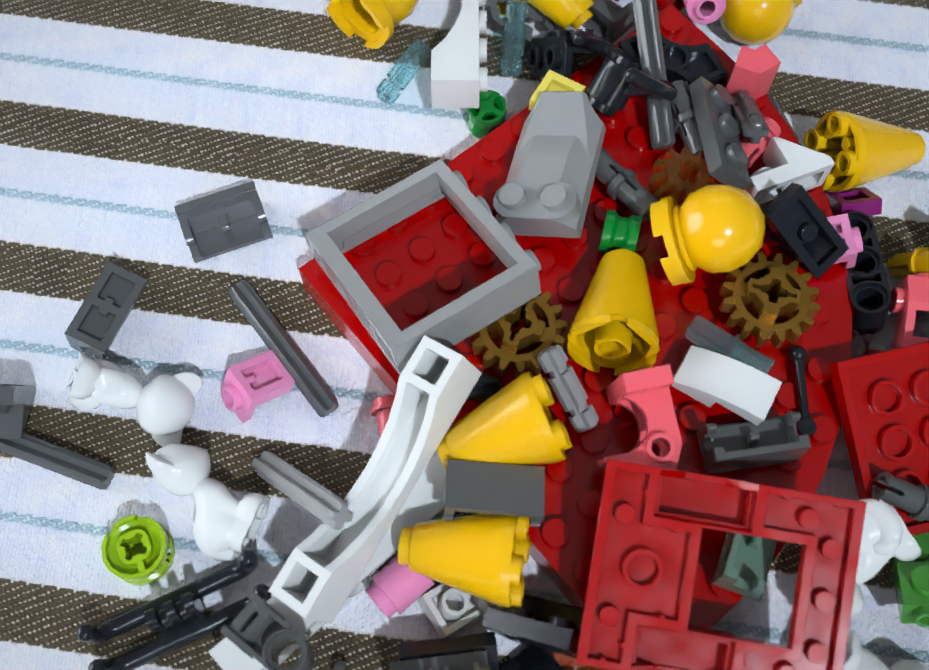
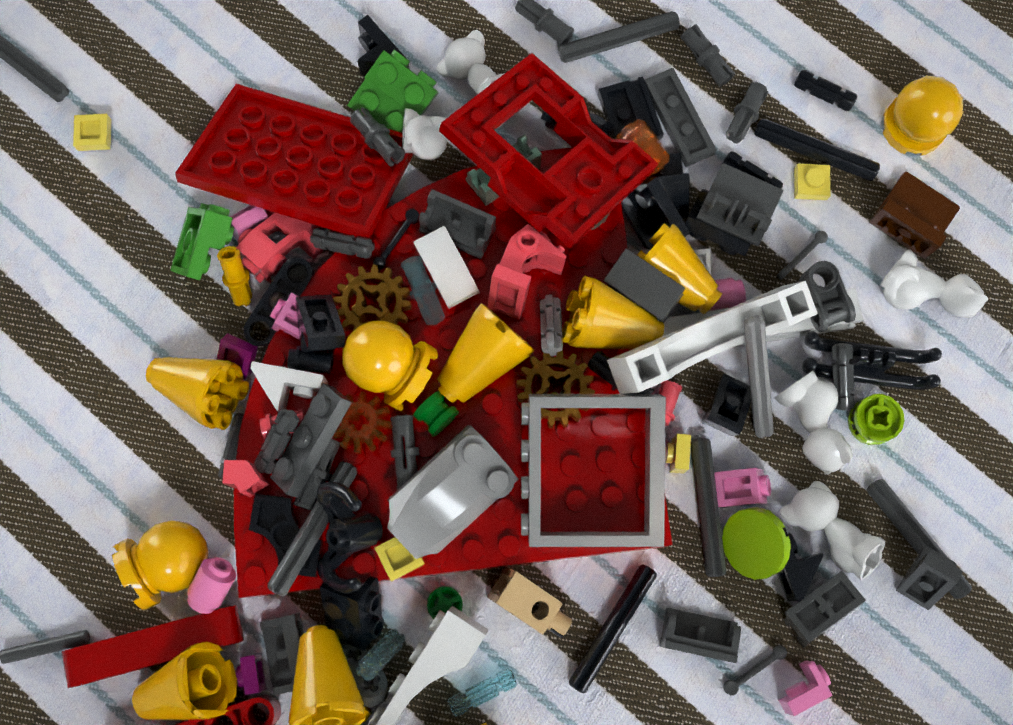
camera: 150 degrees left, 10 degrees up
none -> dark grey axle [310,228,375,258]
none -> tan torso [487,567,572,638]
none -> black axle [569,565,657,694]
none -> light yellow plate [665,434,691,474]
none -> black slope [701,374,751,436]
none -> lime tile [722,507,791,580]
none -> dark grey hinge [723,645,787,695]
none -> black slope [777,527,824,601]
none -> bright pink bracket [778,661,833,716]
none -> dark grey axle [831,343,855,410]

